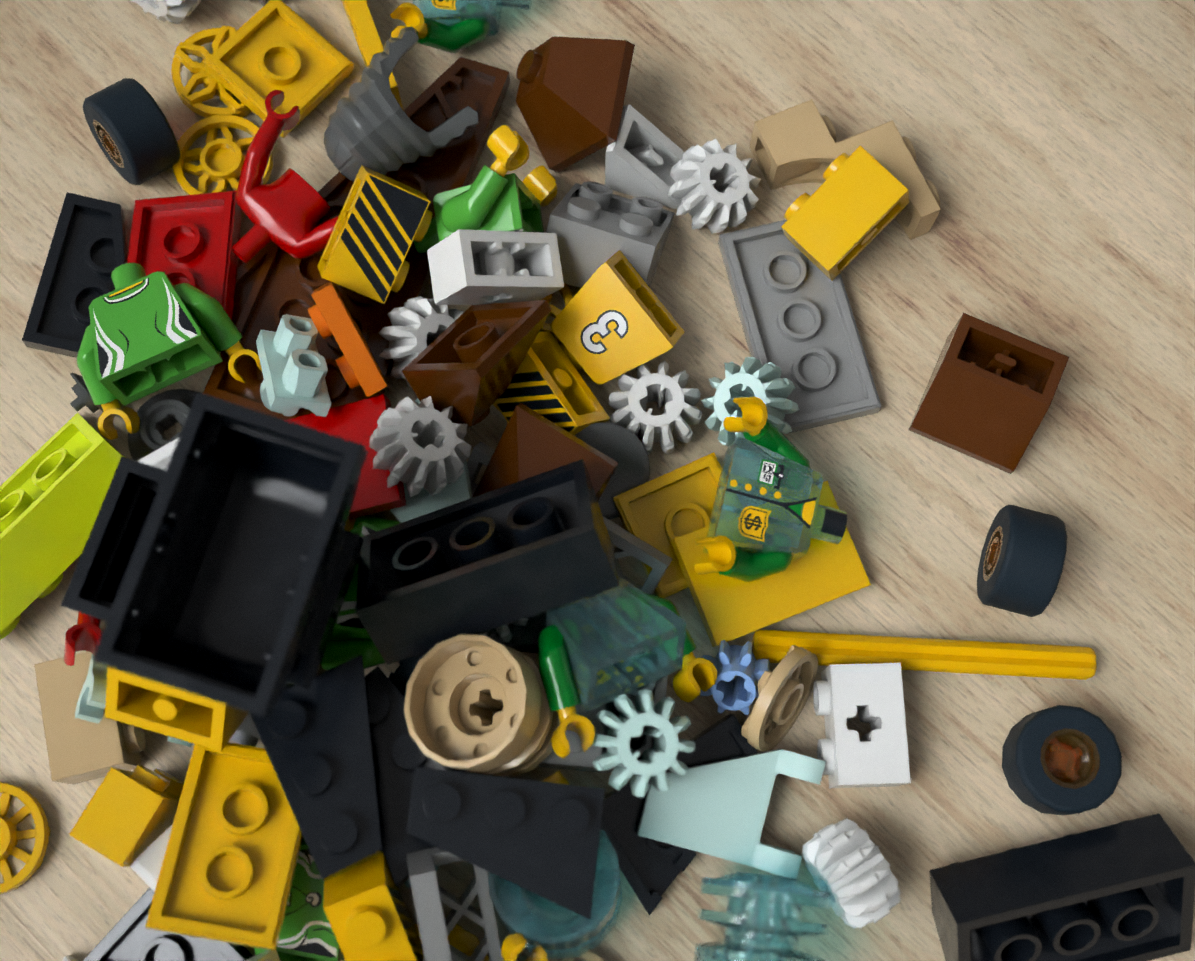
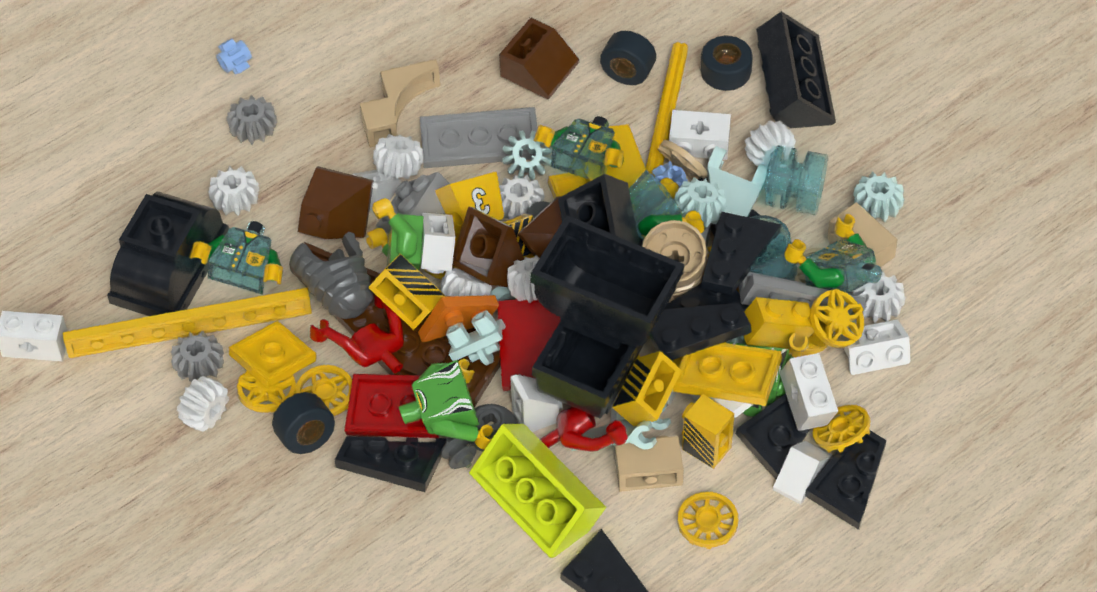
camera: 80 degrees left, 20 degrees down
yellow brick [781,145,909,281] -> none

